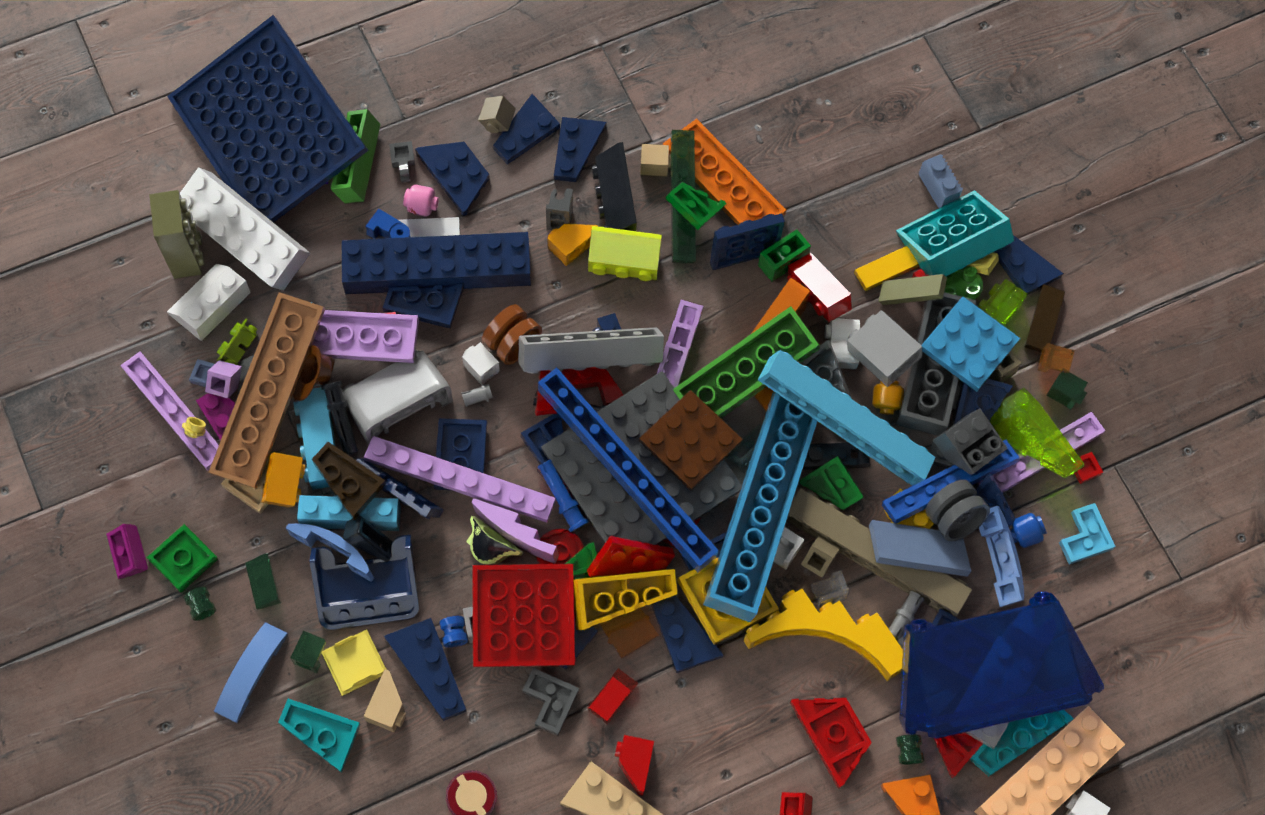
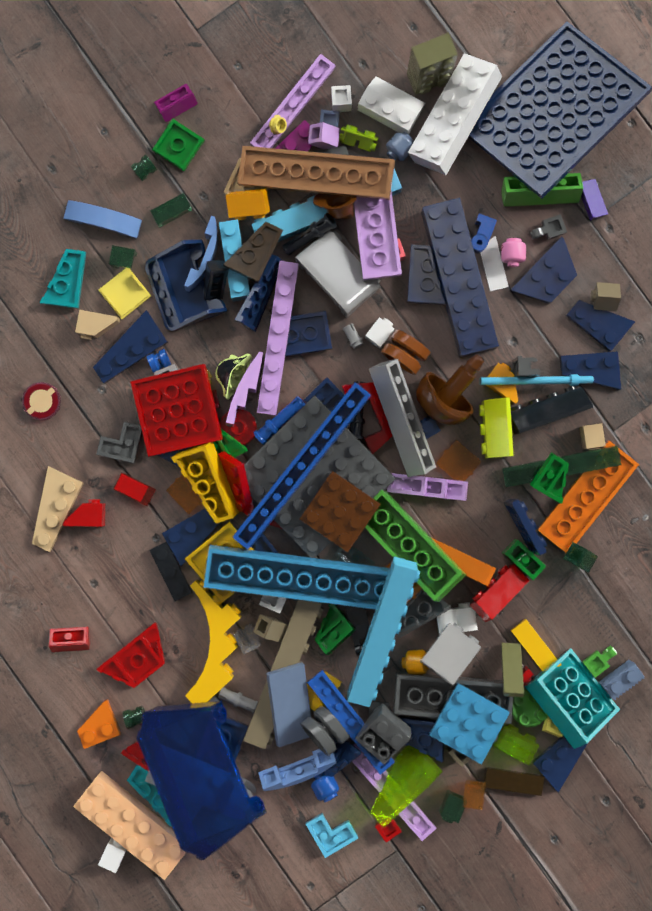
camera: 85 degrees right, 20 degrees up
none -> black plate [149,542,193,601]
none -> white panel [331,85,352,112]
none -> sand blue head [386,132,414,161]
none -> reddish brown piece [416,354,484,426]
none -> clear orange piece [436,440,482,481]
none -> medium azure bar [479,374,594,386]
none -> clear green brick [563,542,598,573]
none -> slope [581,179,608,221]
none -> bright green plate [582,645,617,678]

